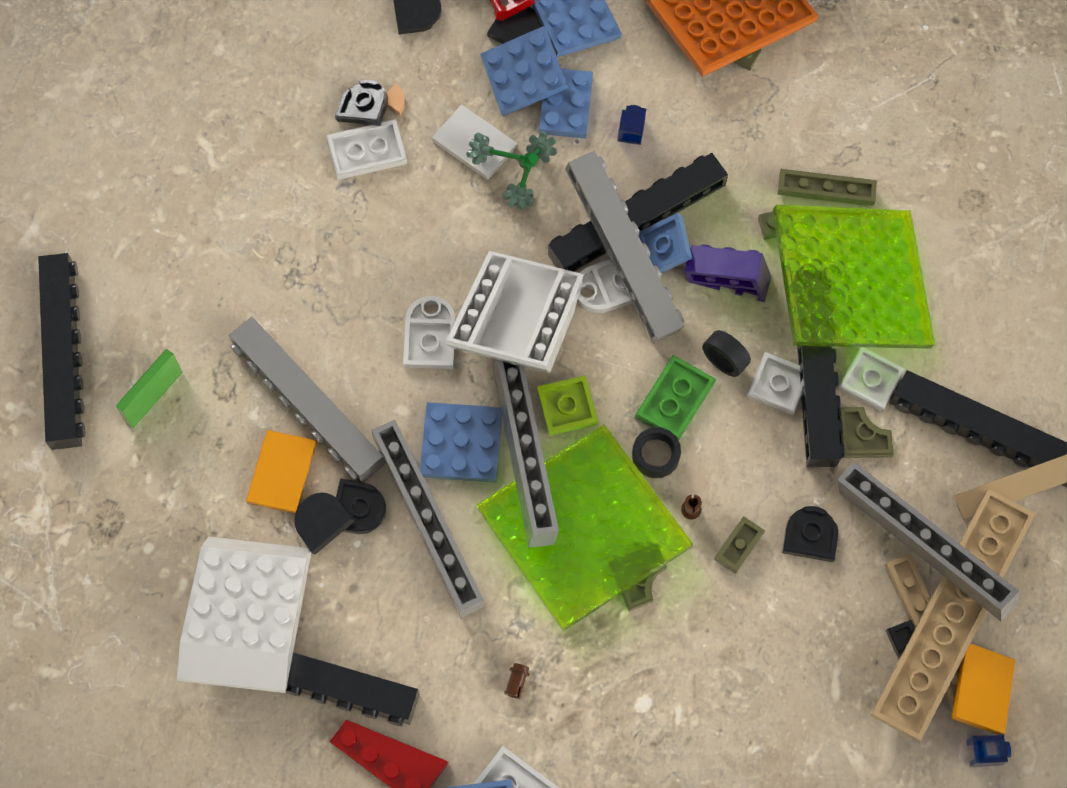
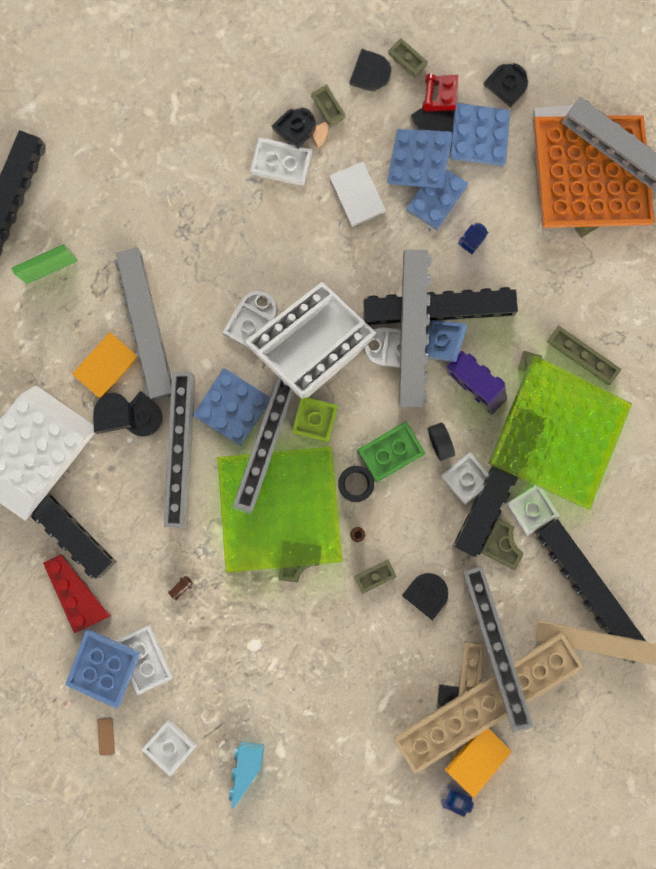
camera: 35 degrees right, 15 degrees up
sand green plant [466,131,557,210] -> none
none -> olive plate [311,85,346,127]

